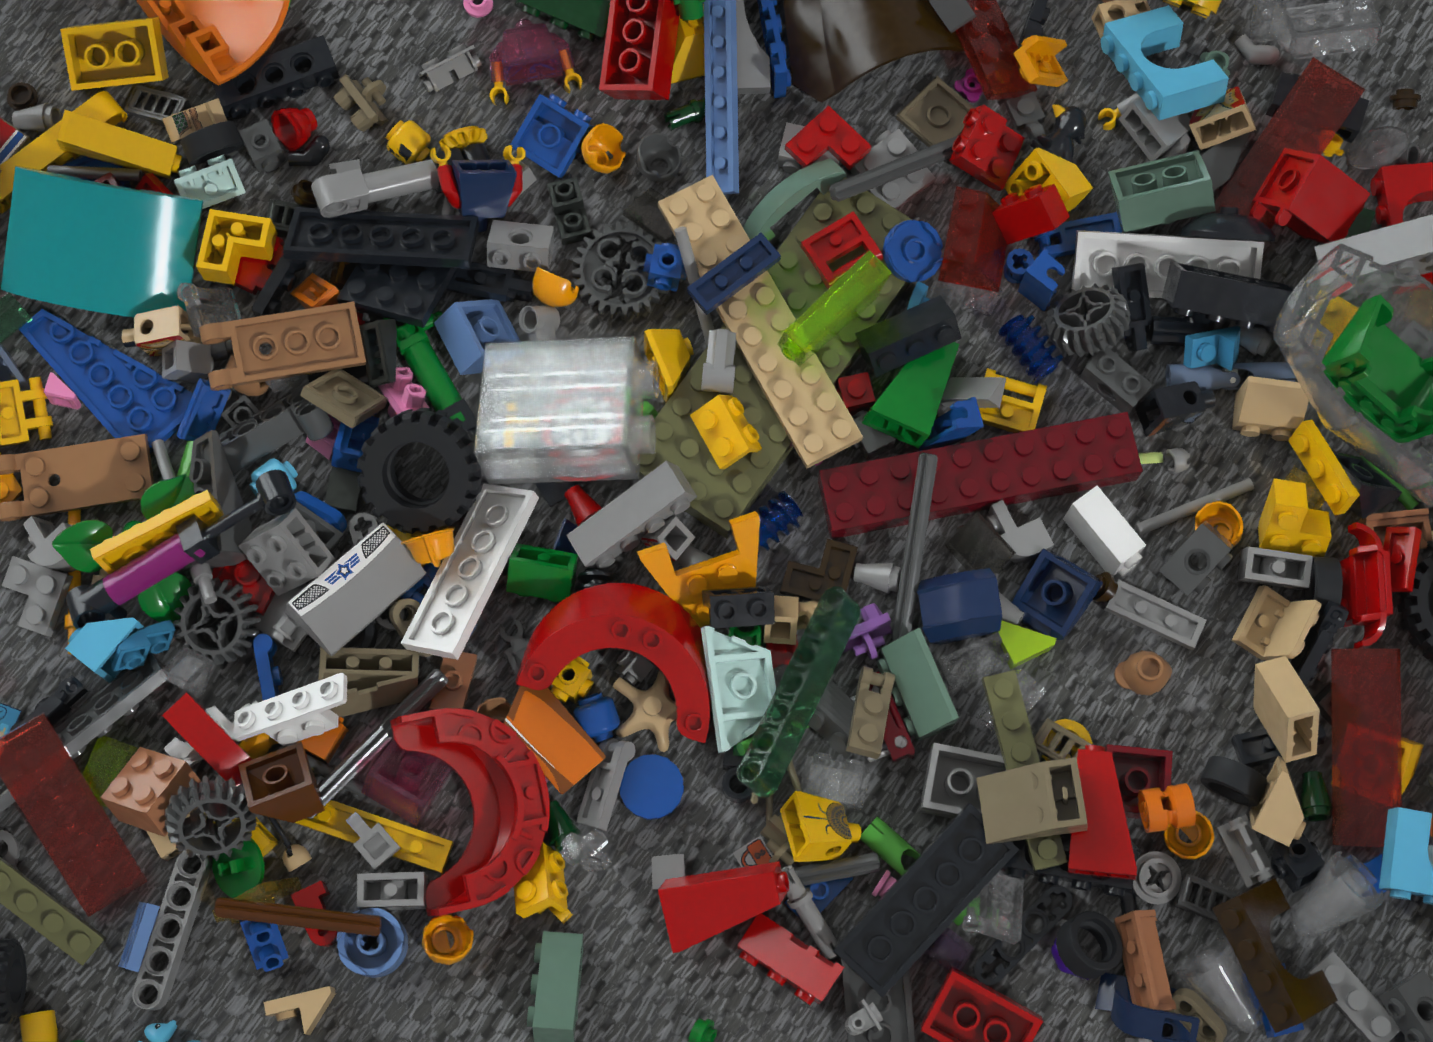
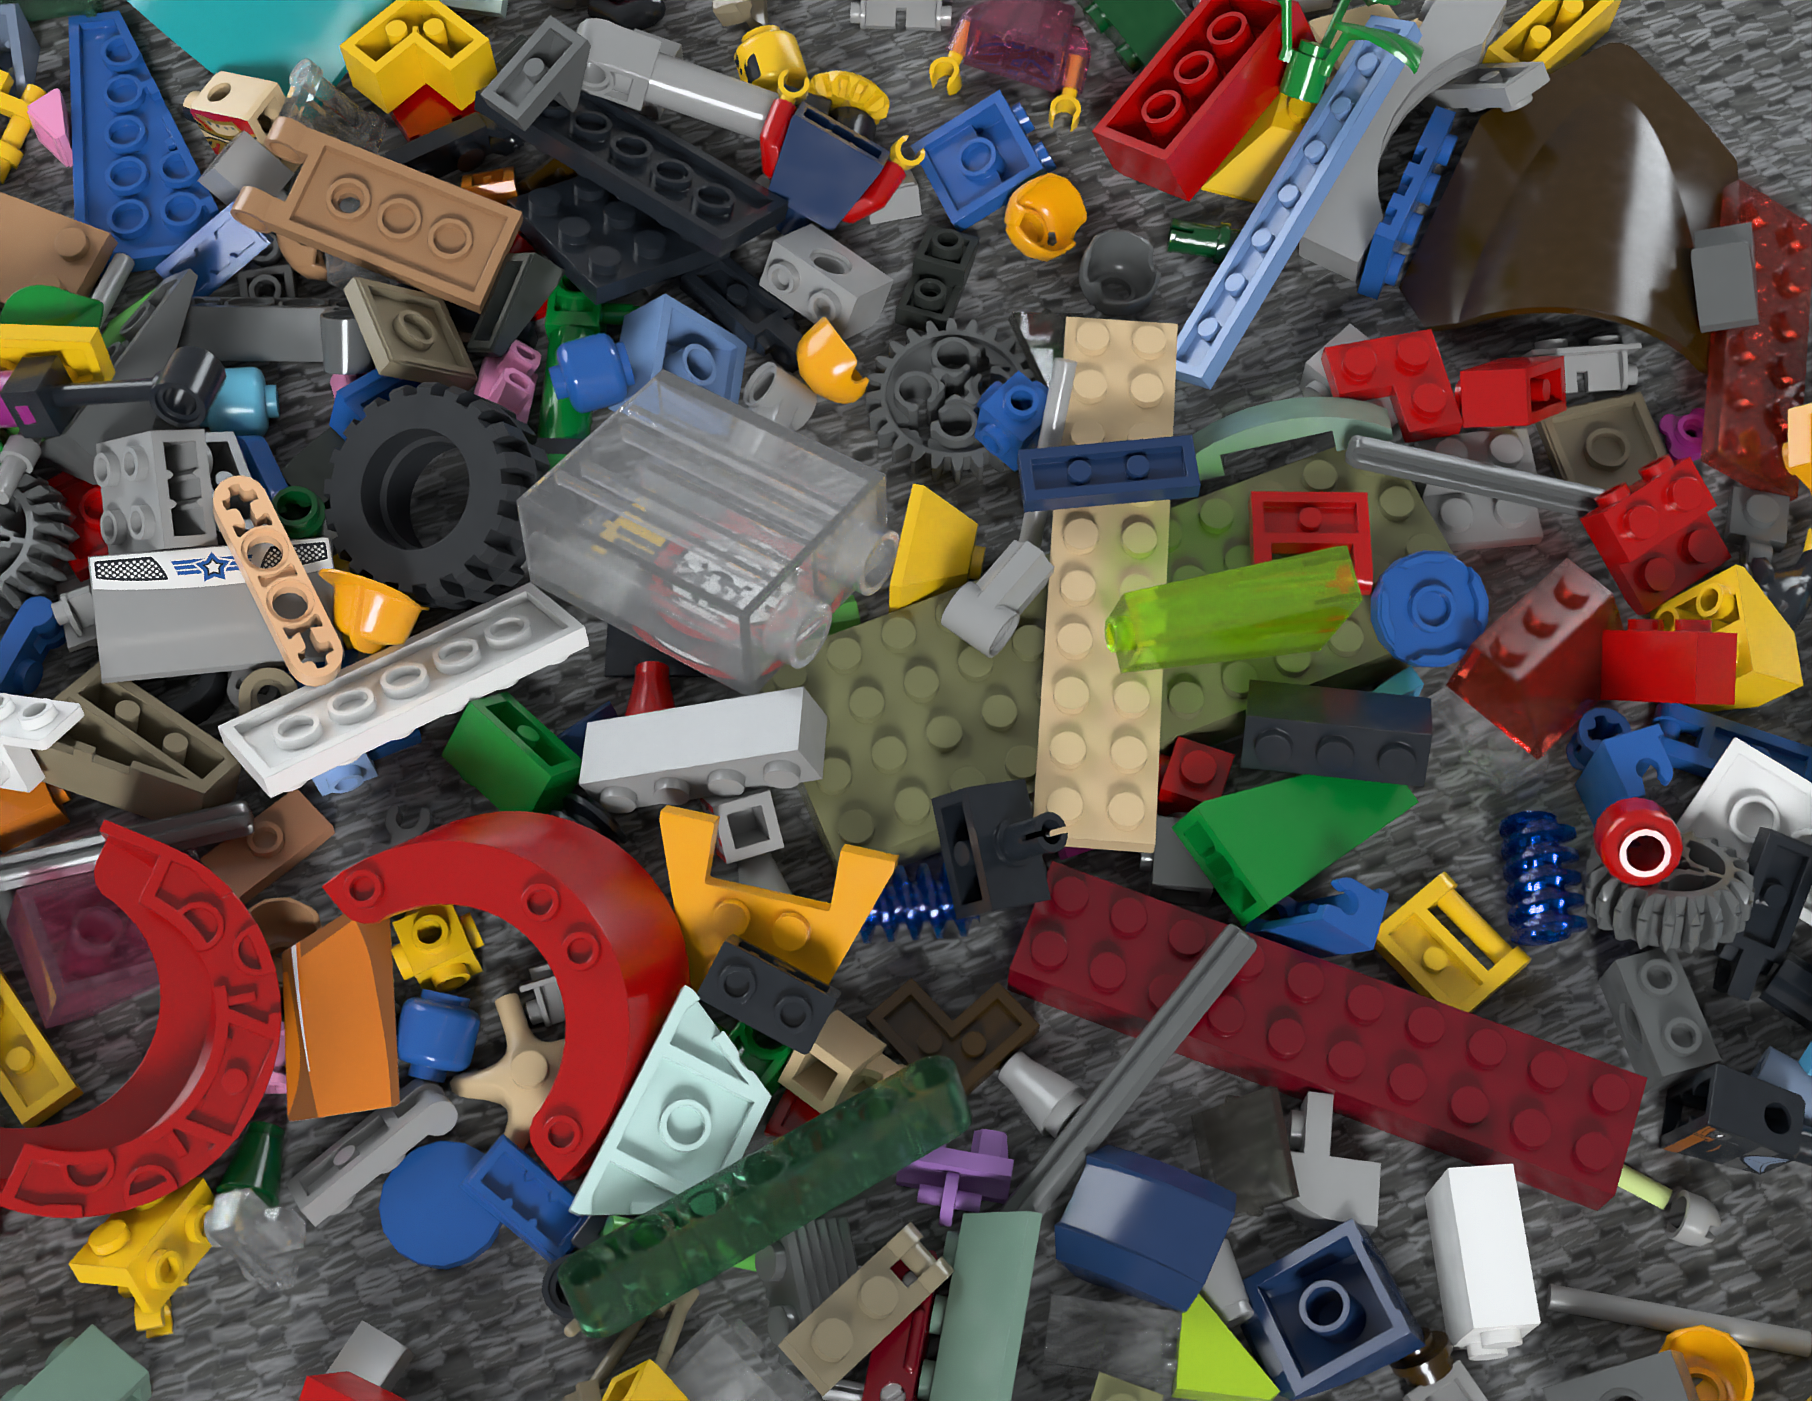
camera: 35 degrees right, 10 degrees down
yellow bracket [690,394,762,469] -> none
light grey slope [940,377,1006,408] -> none
none -> light nougat beam [213,475,343,687]
none -> dark green cone [271,486,326,540]
none -> blue plate [459,1134,589,1264]
none -> dark grey slope [480,15,591,131]
none -> blue head [548,333,635,413]
none -> black brick [931,779,1068,920]
none -> red brick [1455,355,1567,428]
none -> light grey hinge [1521,335,1642,394]
none -> red head [1593,797,1683,886]

